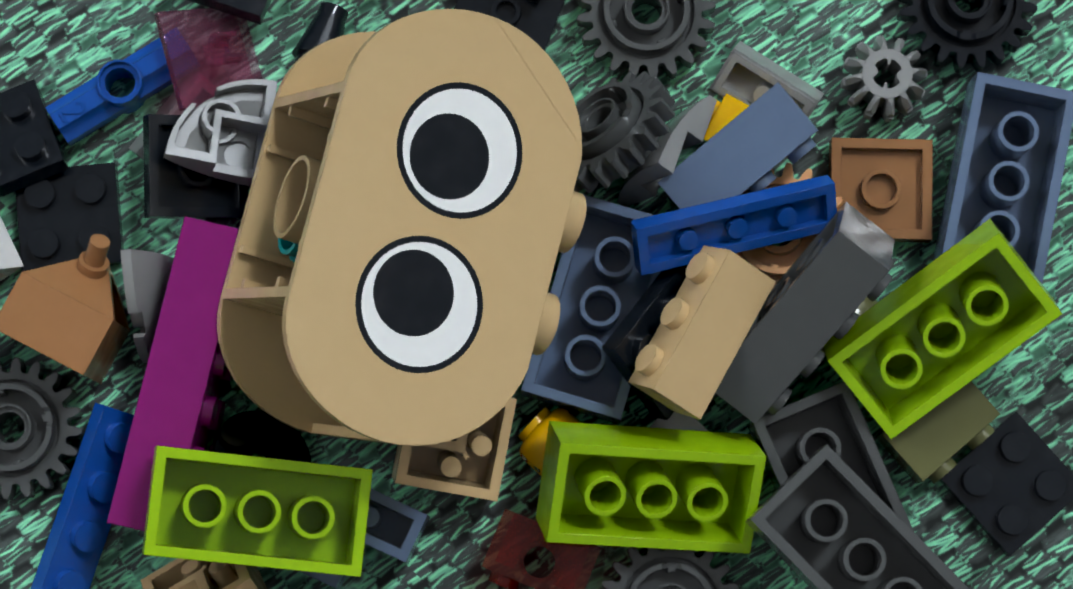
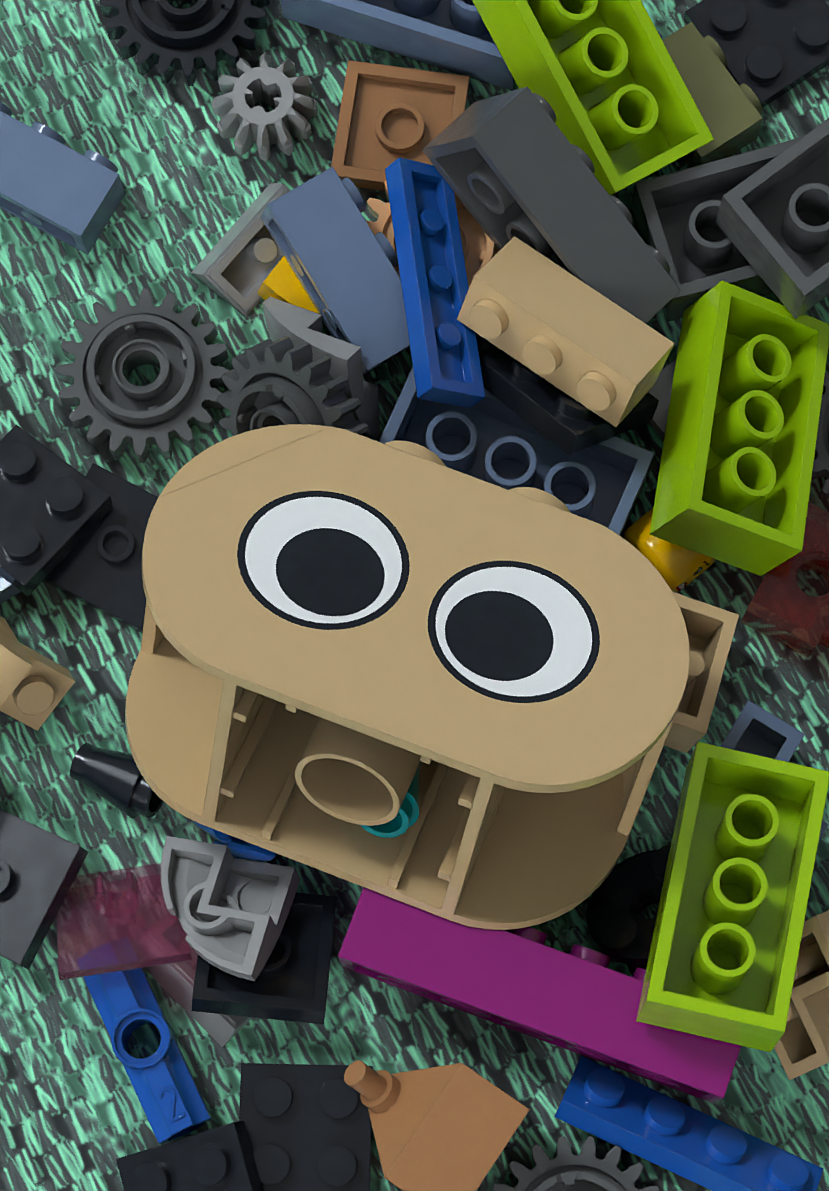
camera: 80 degrees left, 5 degrees down
light grey brick [120,249,174,363] -> none

